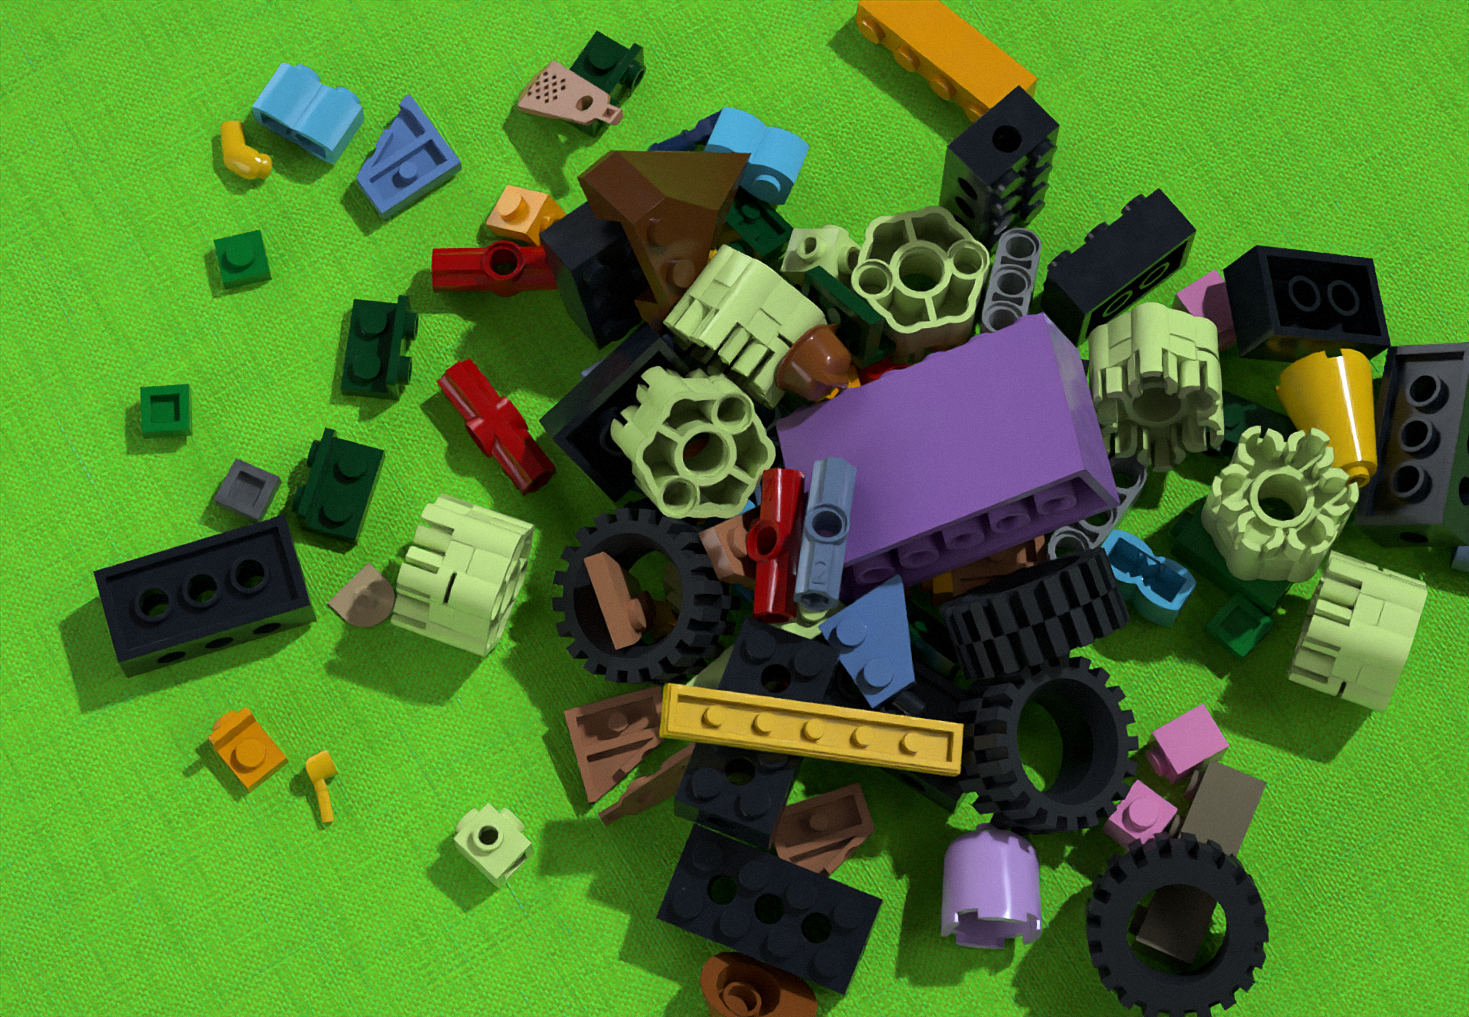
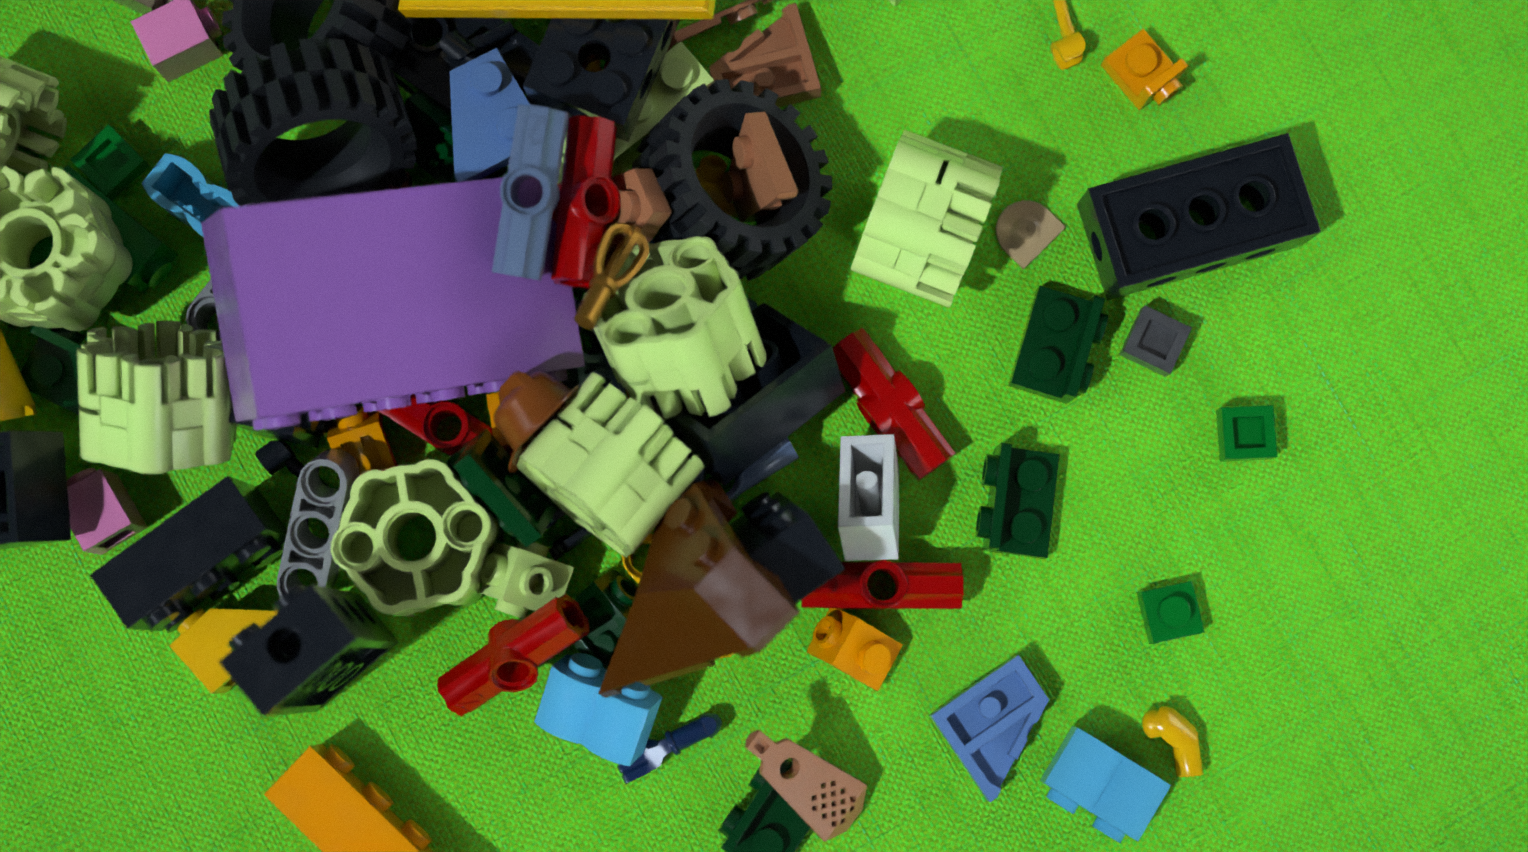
camera: 175 degrees right, 10 degrees up
none -> yellow slope [169,608,278,694]
none -> red piece [438,593,589,717]
none -> pearl gold piece [574,223,649,329]
none -> white brick [838,434,899,561]

